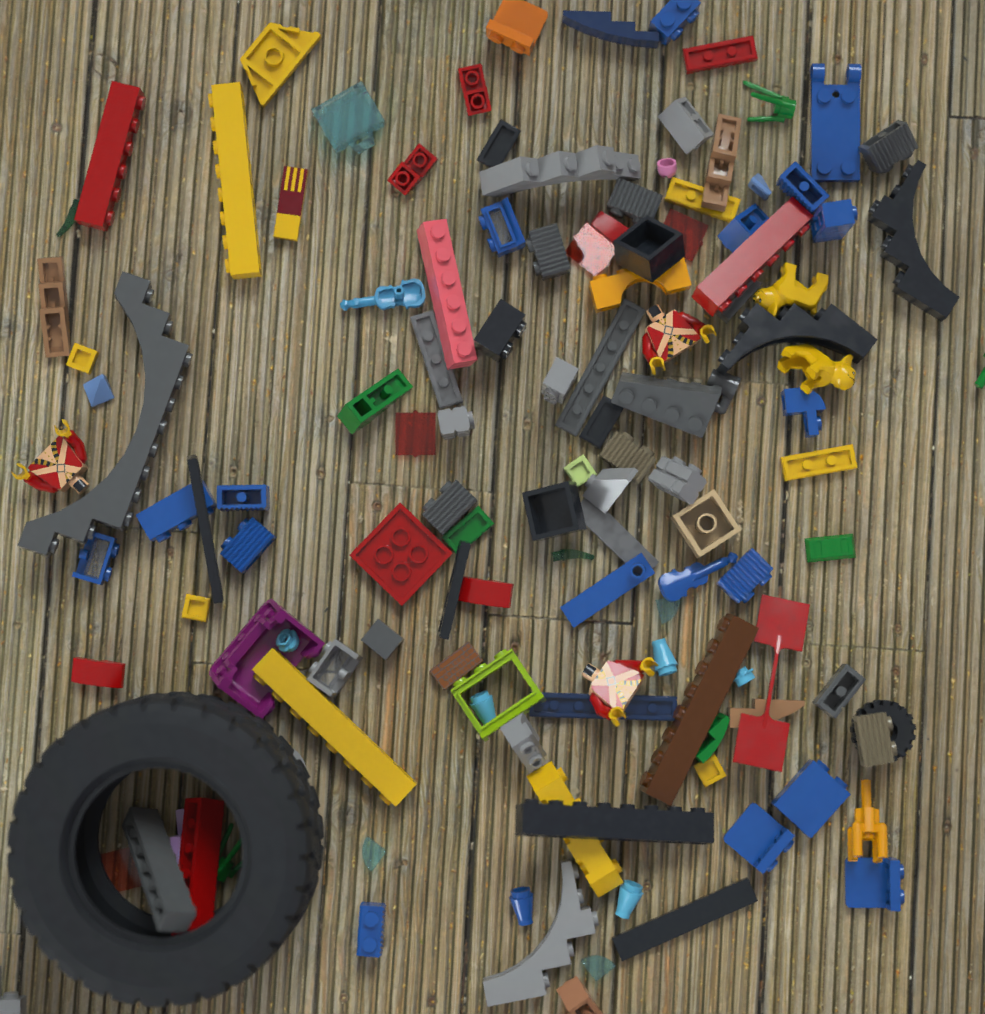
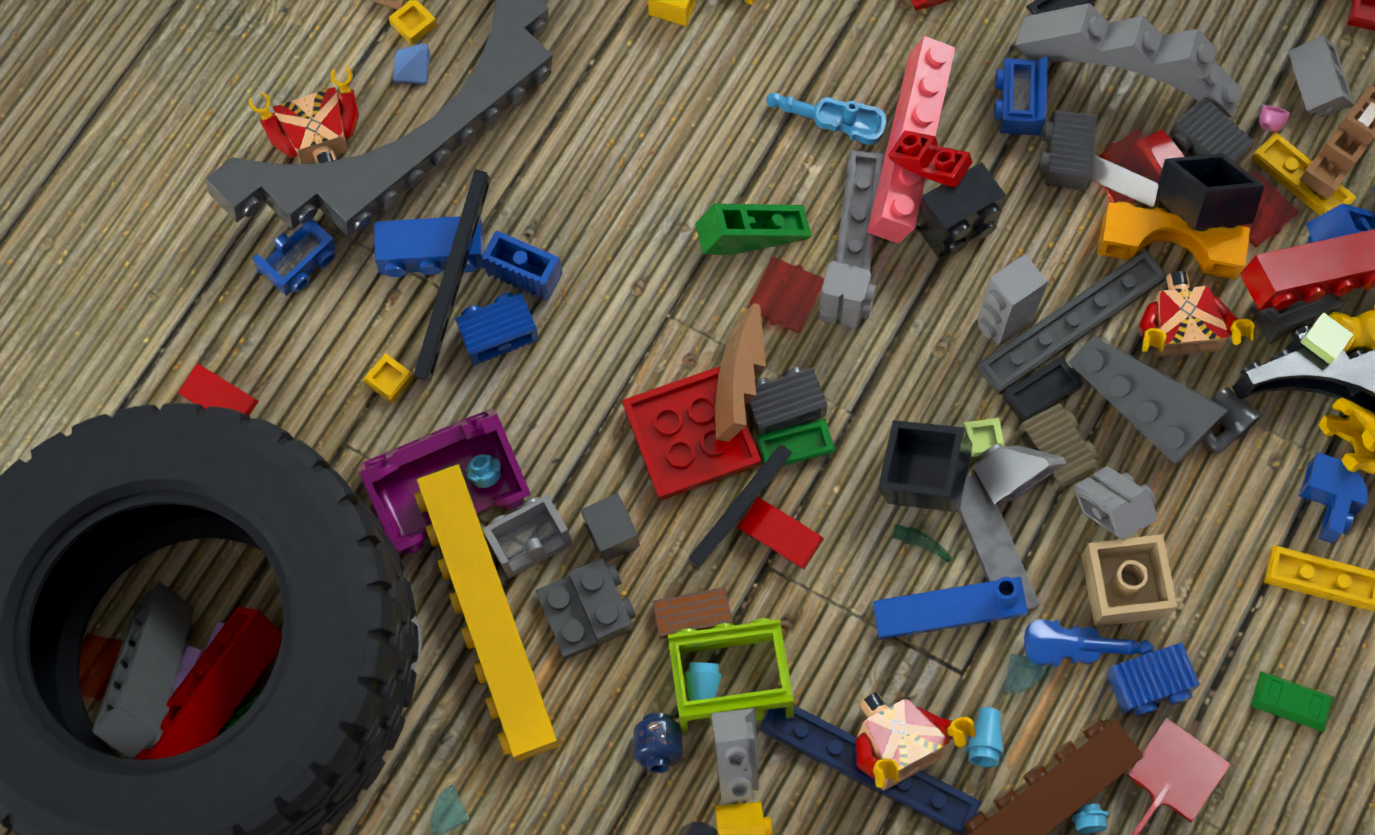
camera: 25 degrees right, 15 degrees down
none -> dark grey plate [535,557,636,660]
none -> dark blue head [633,713,683,773]
none -> medium nougat slope [715,303,766,442]
none -> red slope [888,130,973,187]
none -> white sticker [1090,155,1159,207]
none -> yellowish green tile [1301,312,1353,364]

